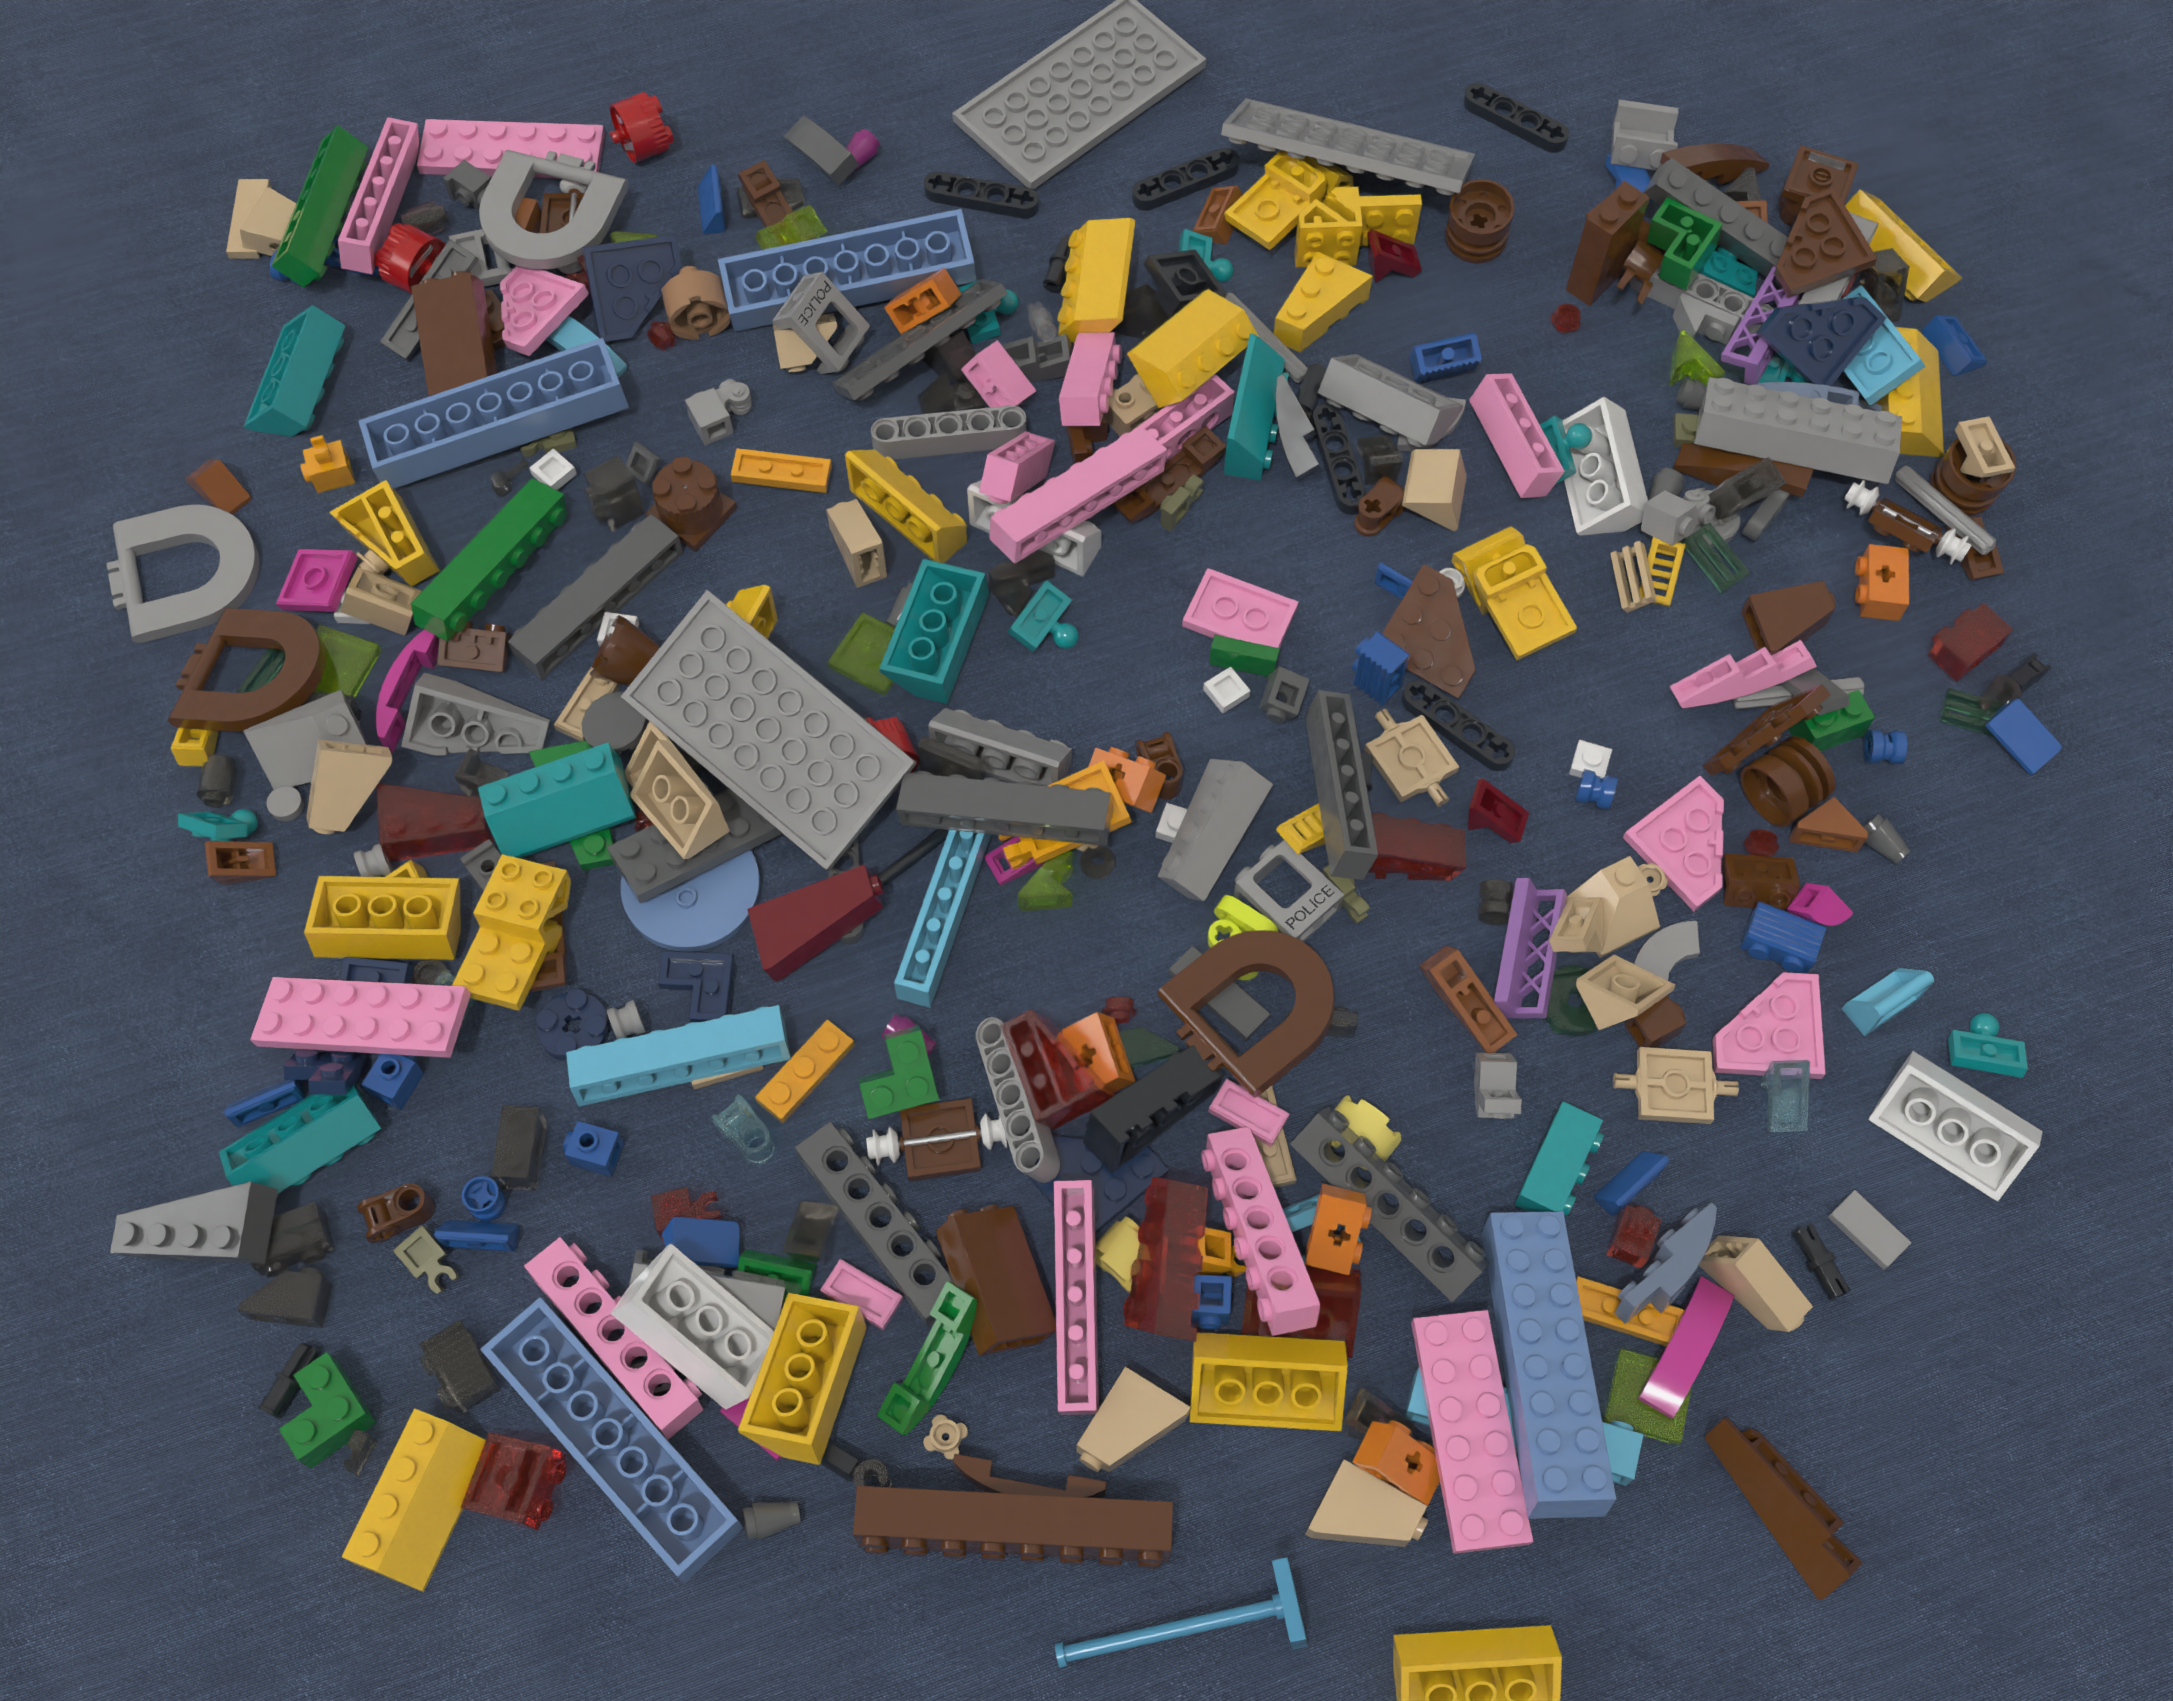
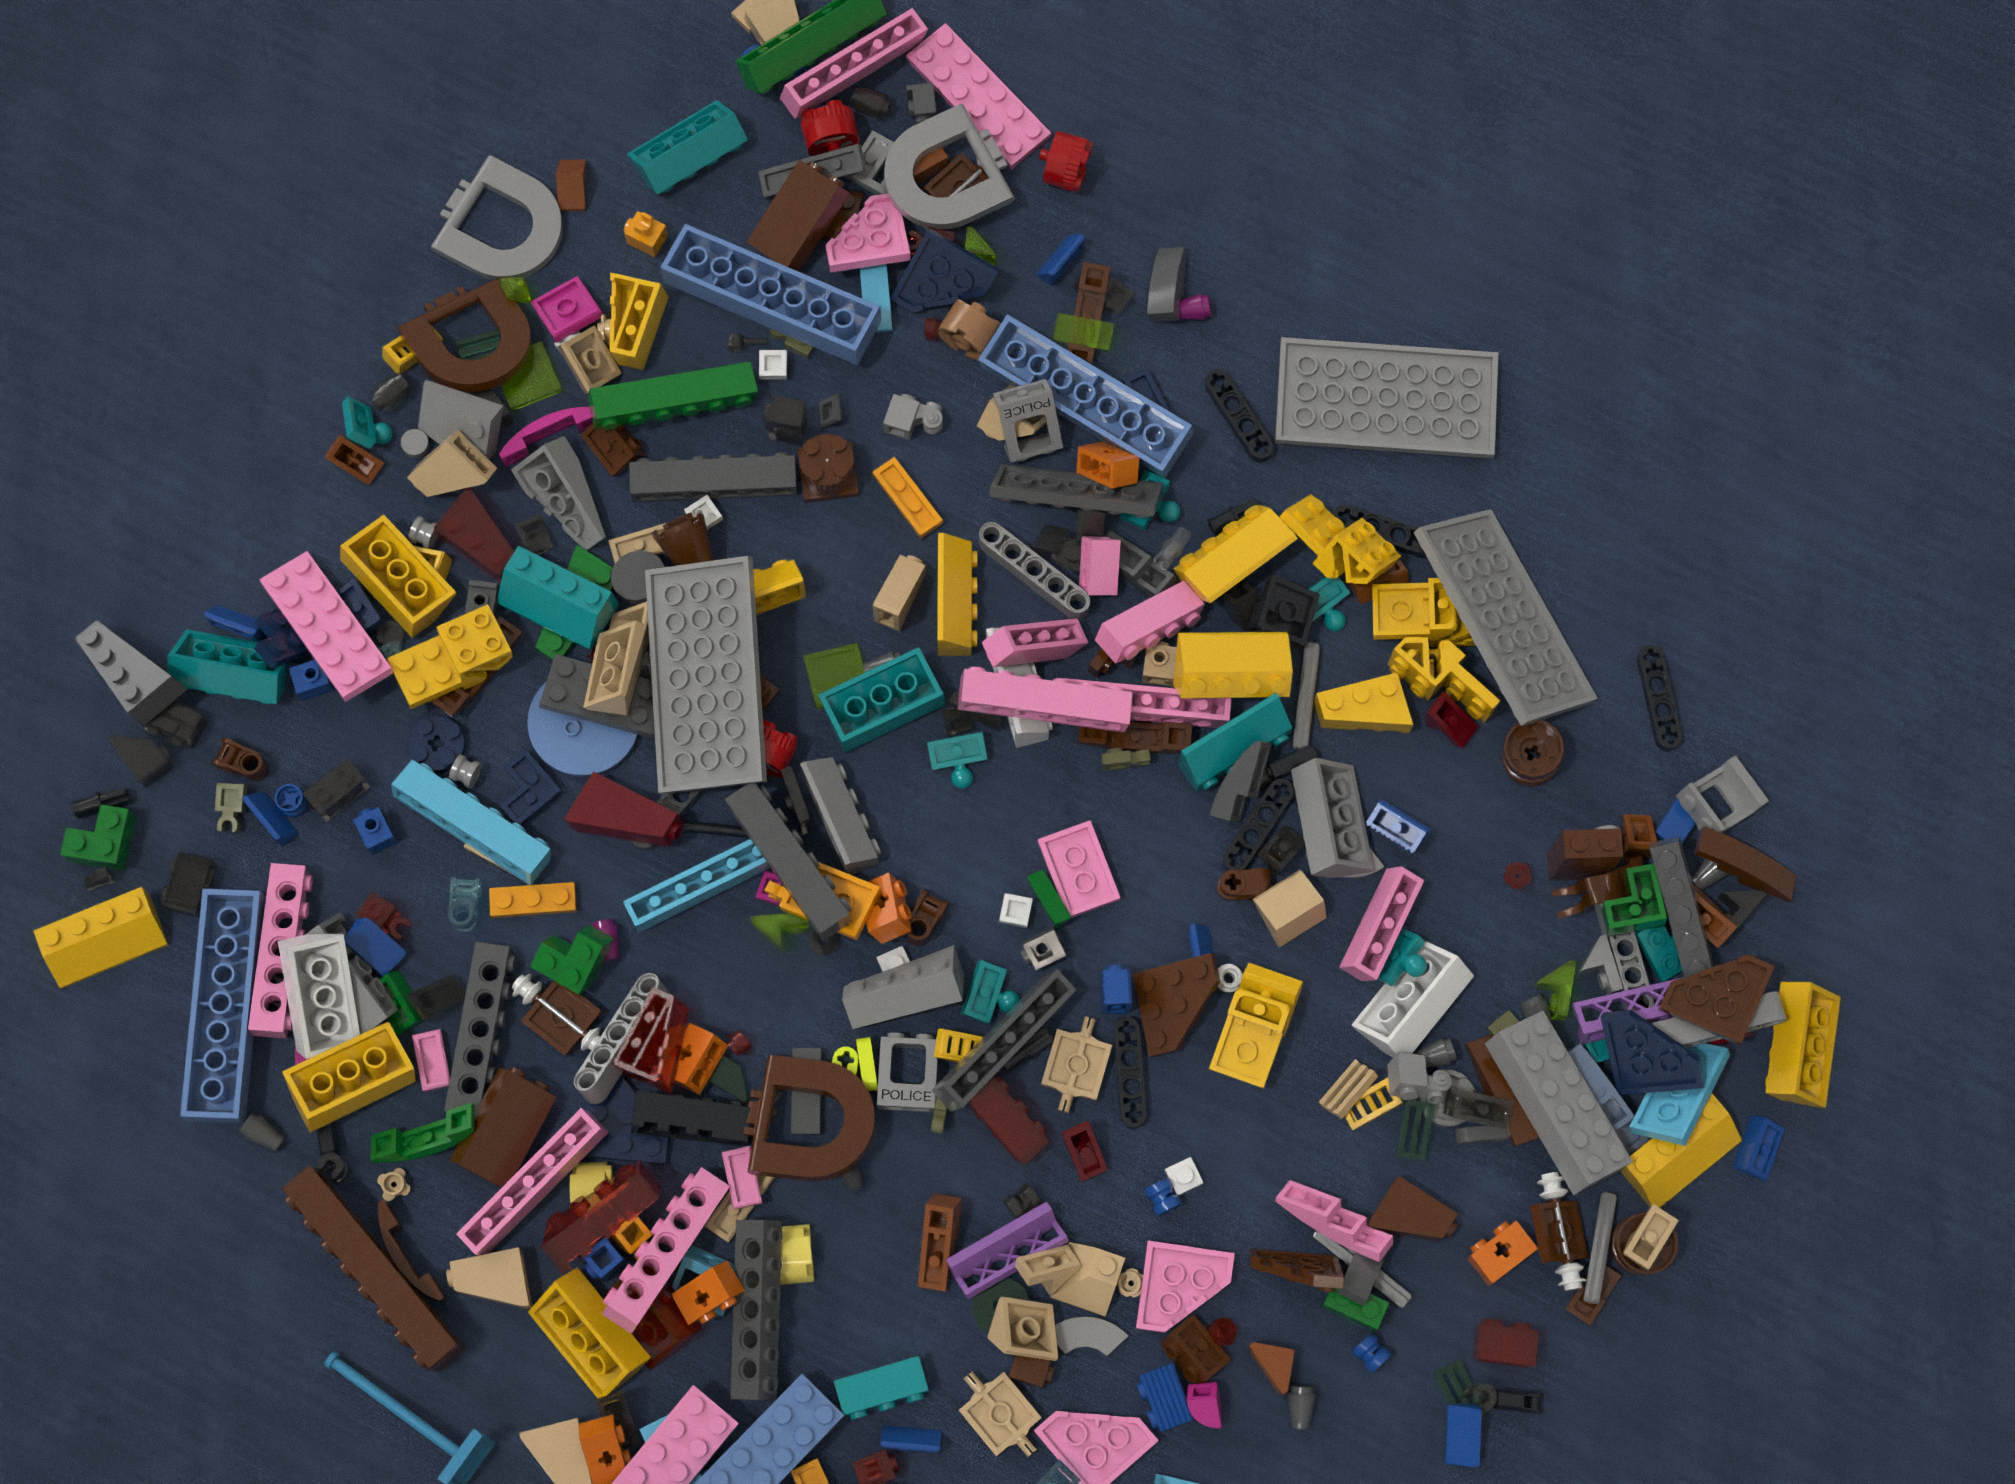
camera: 45 degrees right, 10 degrees up
clear red plate [460,1432,567,1531] -> none
light grey brick [1474,1053,1522,1119] -> none
reddish brown wheel [1741,736,1835,827] -> none
reddish brown piece [1778,145,1859,226] -> none
clear smoke slope [1859,248,1910,322] -> none
none -> clear neon green slope [499,277,532,303]
none -> teal plate [960,960,1020,1024]
none -> yellow piece [1279,494,1401,584]

